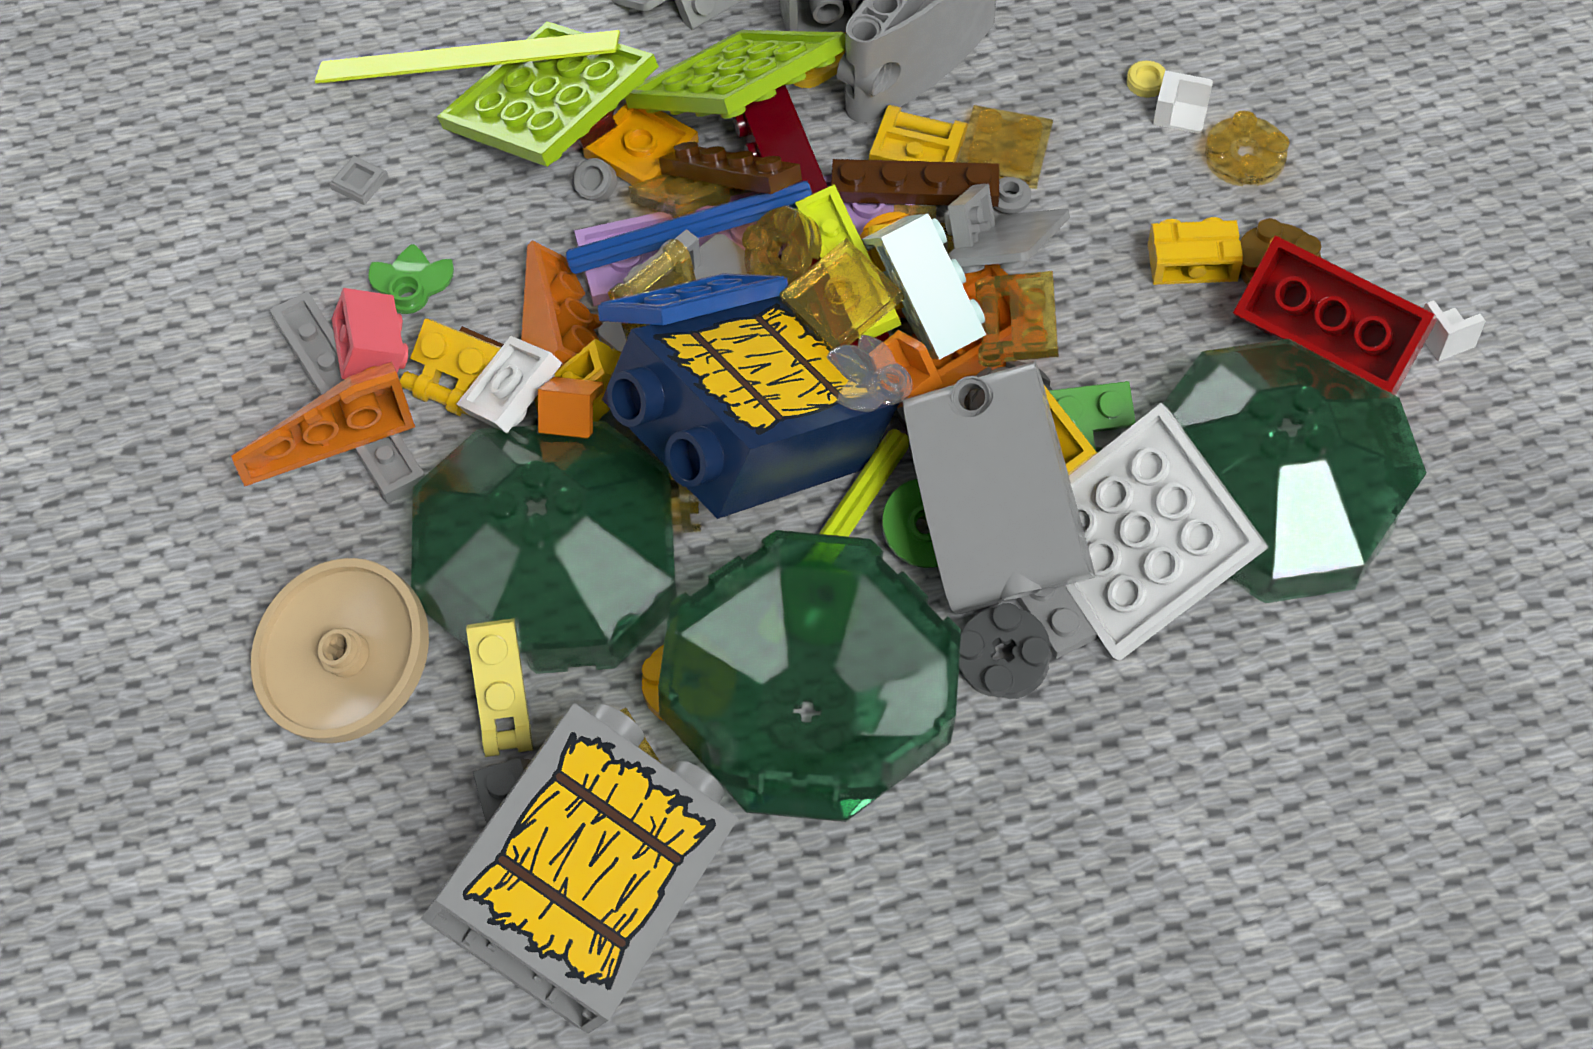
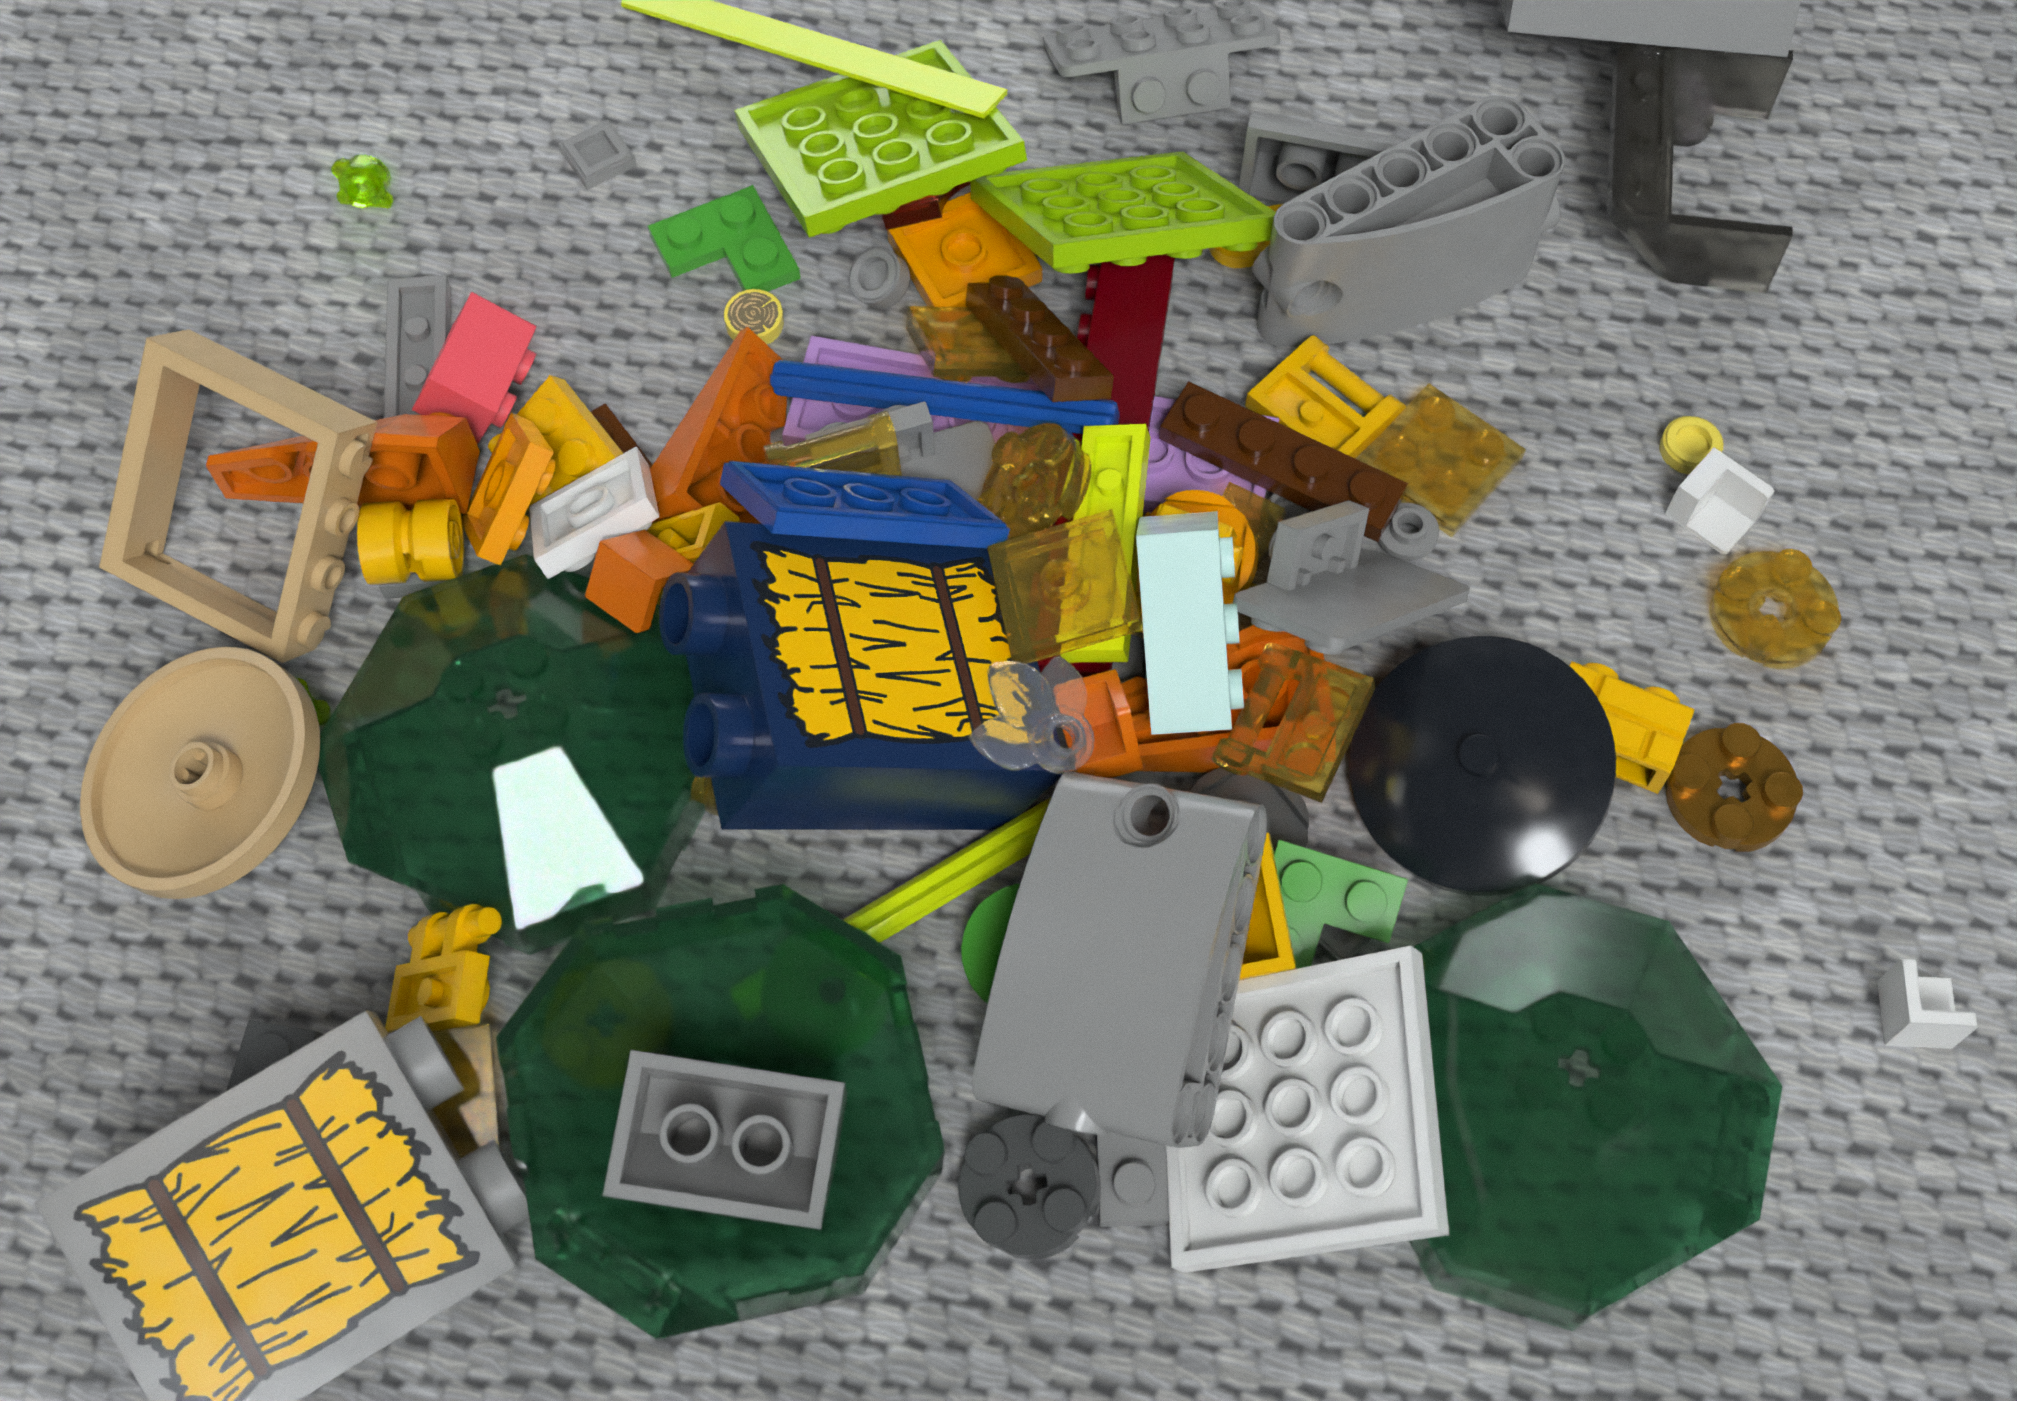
camera: 25 degrees right, 5 degrees up
bright green plate [369,244,454,314] -> none
light yellow plate [466,618,533,757] -> none
red brick [1233,235,1437,397] -> none
none -> tan window [99,329,377,663]
none -> clear neon green plate [331,154,393,209]
none -> yellow wheel [357,498,465,585]
none -> yellow plate [385,904,502,1033]
none -> light orange plate [462,413,555,566]
none -> light grey slope [603,1050,848,1230]
none -> bright green plate [648,185,801,292]
none -> tile [724,289,784,345]
none -> black dish [1349,636,1616,896]

